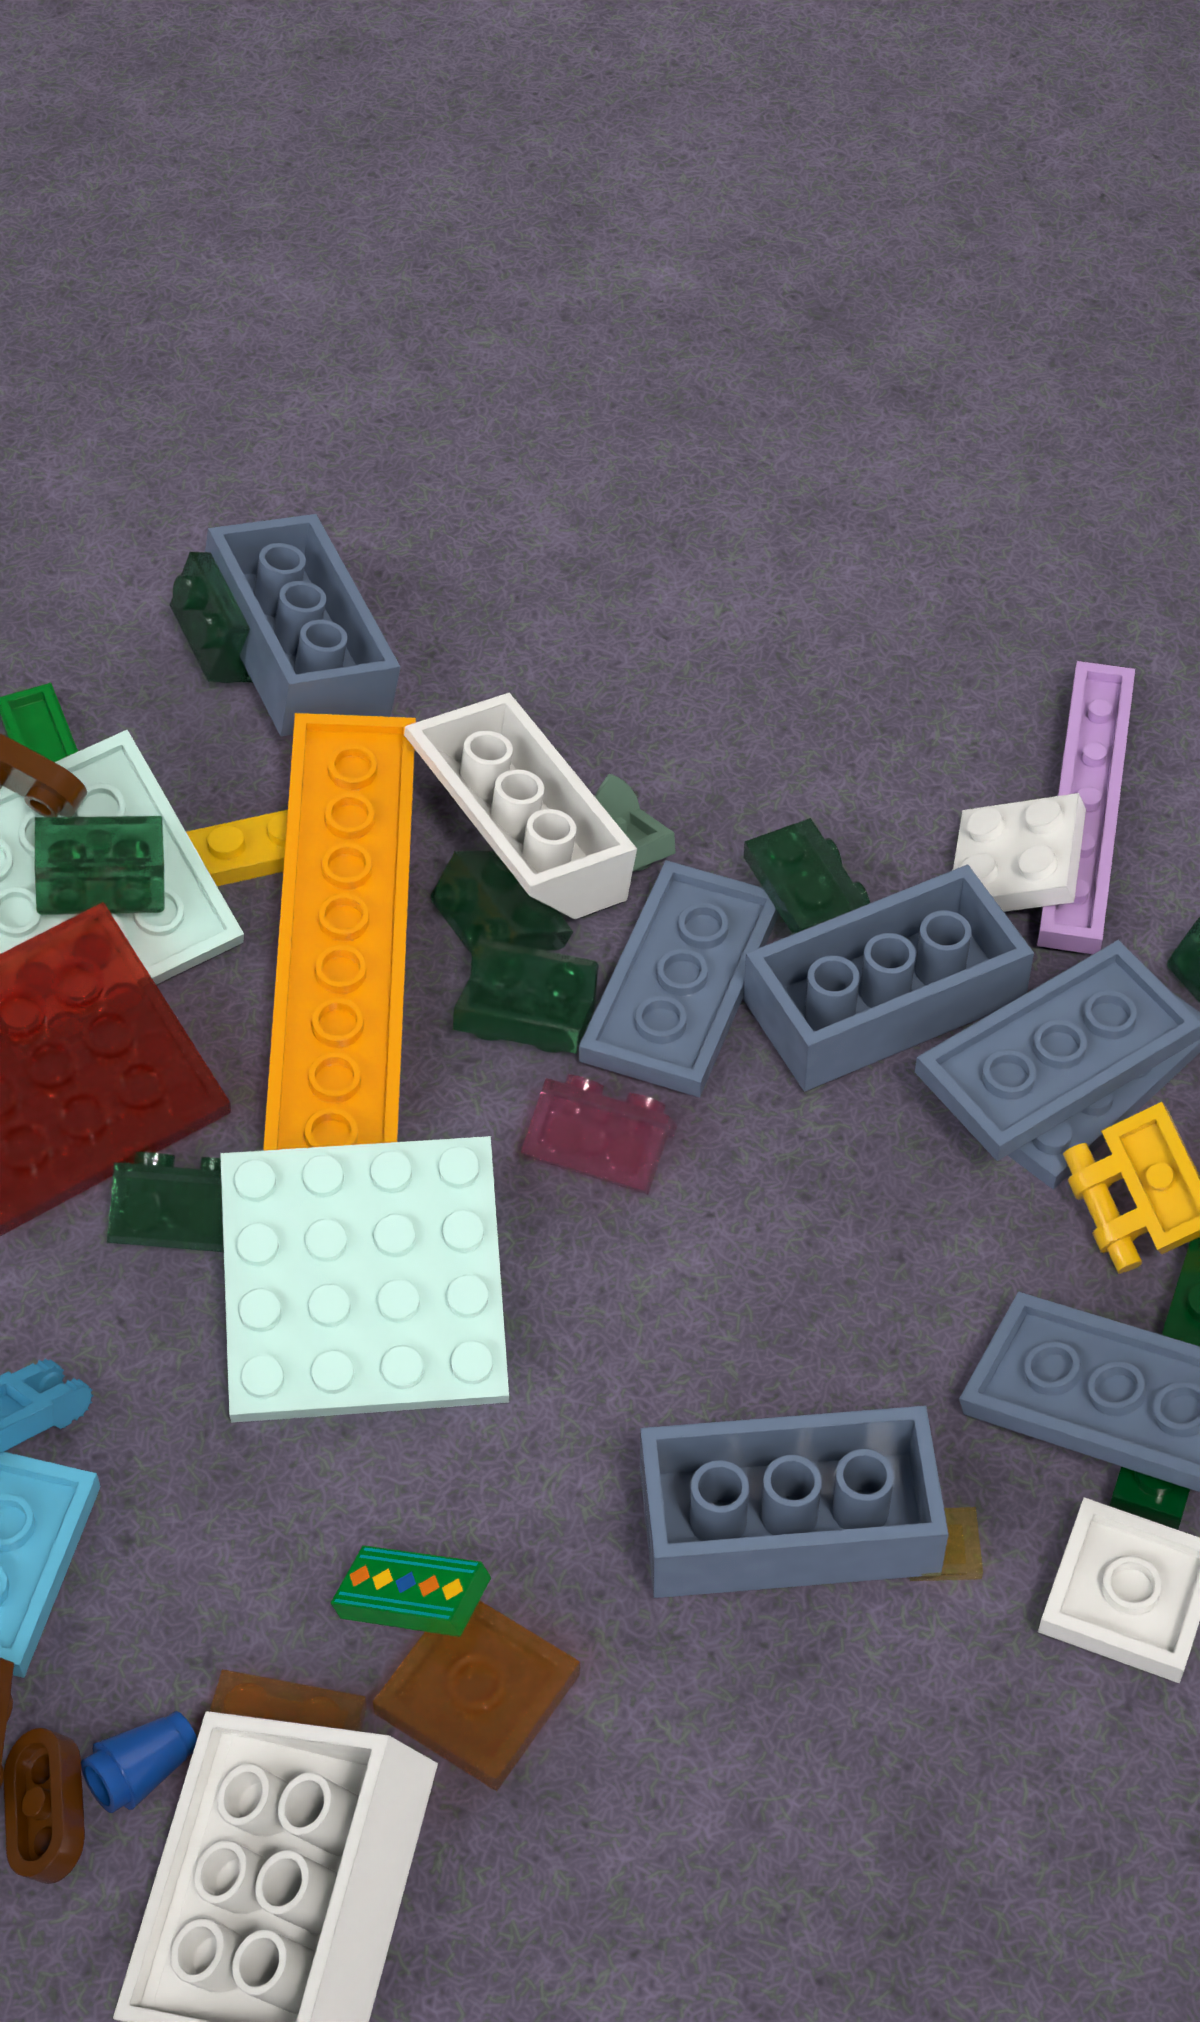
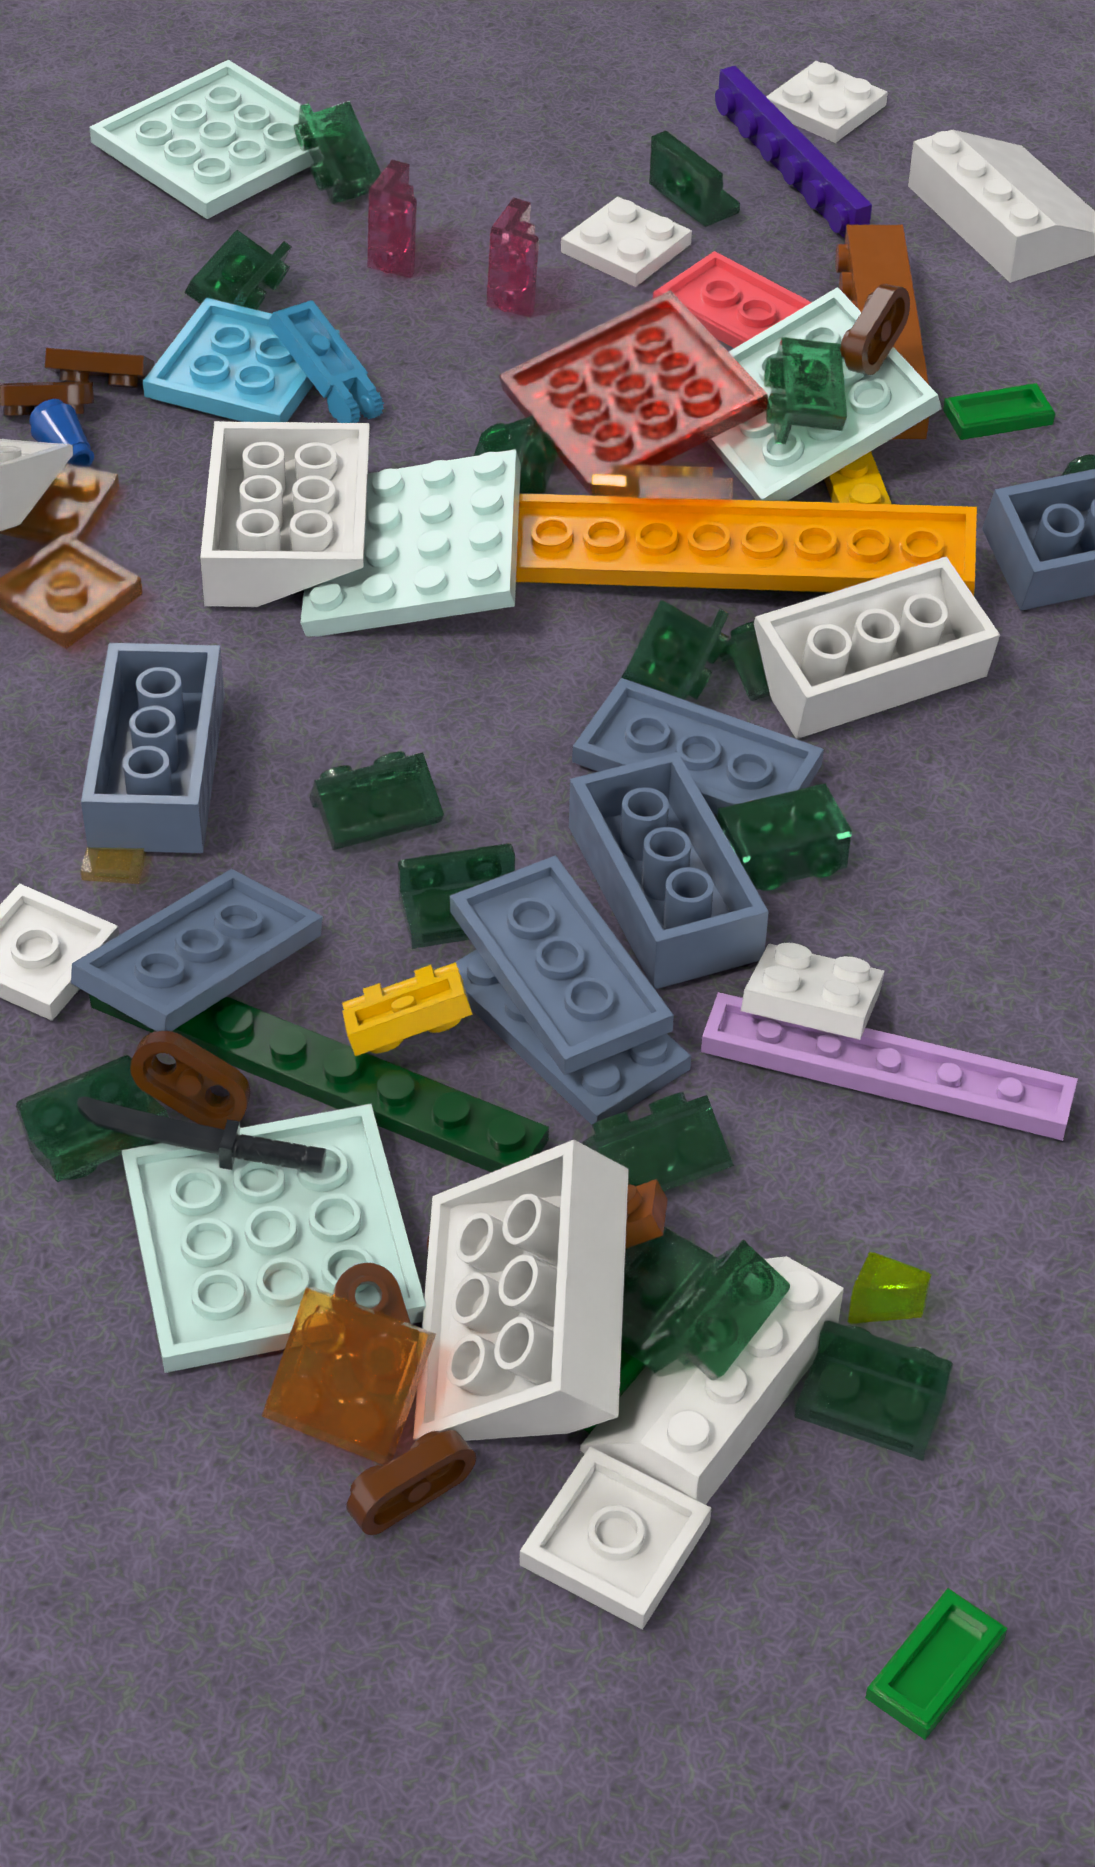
camera: 95 degrees right, 5 degrees down
green tile [331,1545,491,1637] -> none
clear pink bracket [521,1074,677,1195] -> none
sand green plate [595,774,676,871] -> none
none -> white slope [200,421,370,607]
none -> clear green bracket [309,751,444,850]
none -> clear green bracket [398,843,515,949]
none -> clear orange plate [592,464,733,499]

